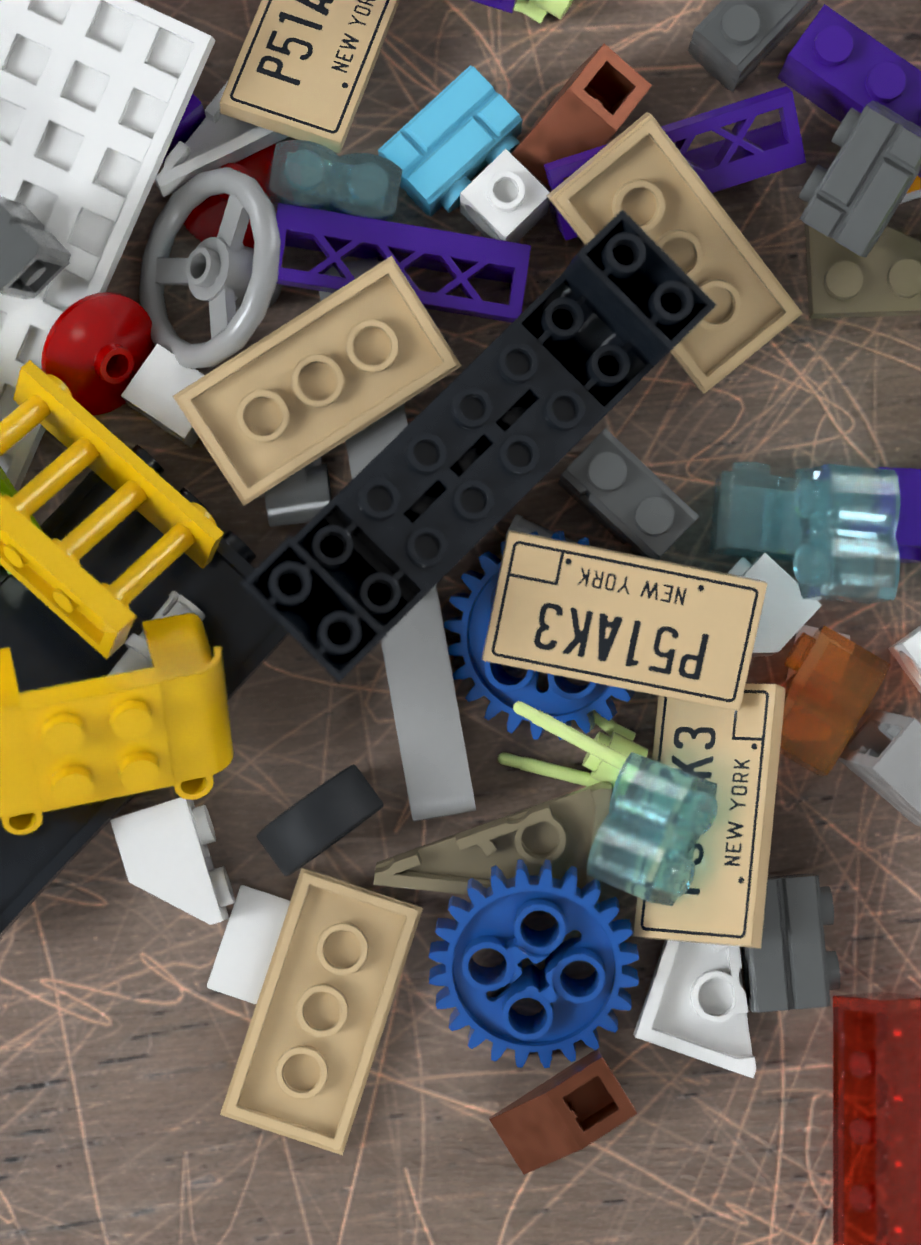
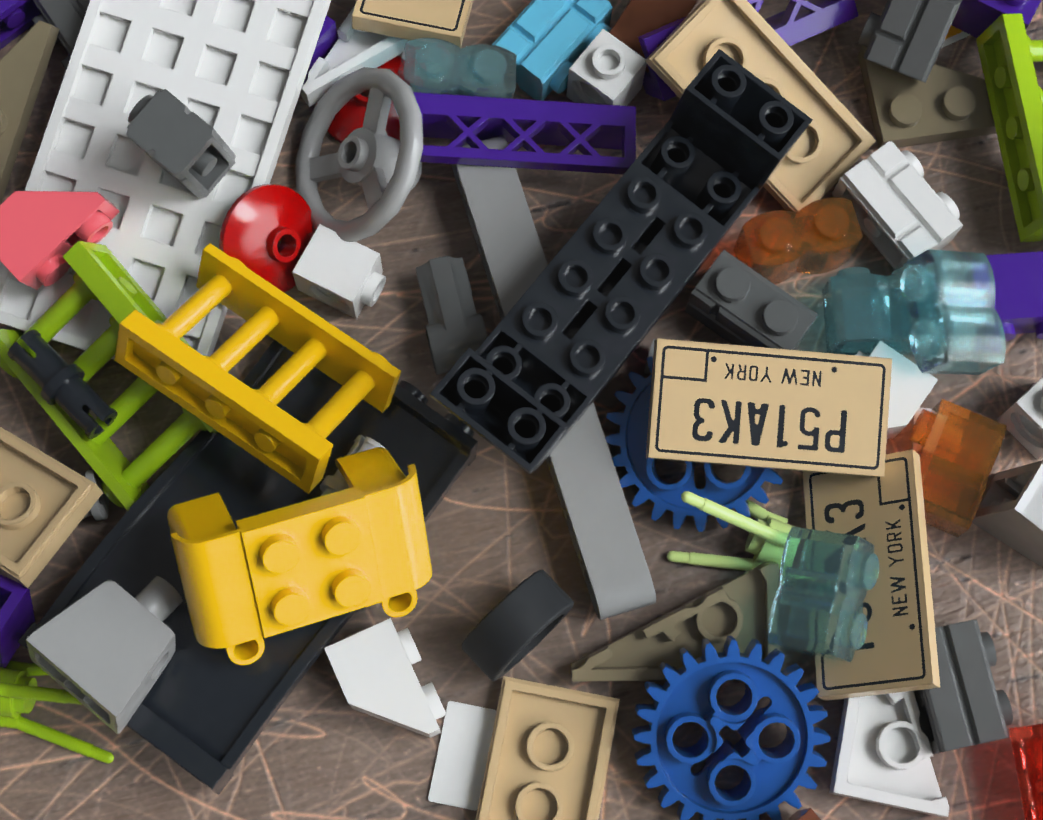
camera: 10 degrees left, 10 degrees down
tan tile [173,256,462,506] -> none
none -> clear orange brick [733,198,863,285]
none -> white brick [832,141,963,278]

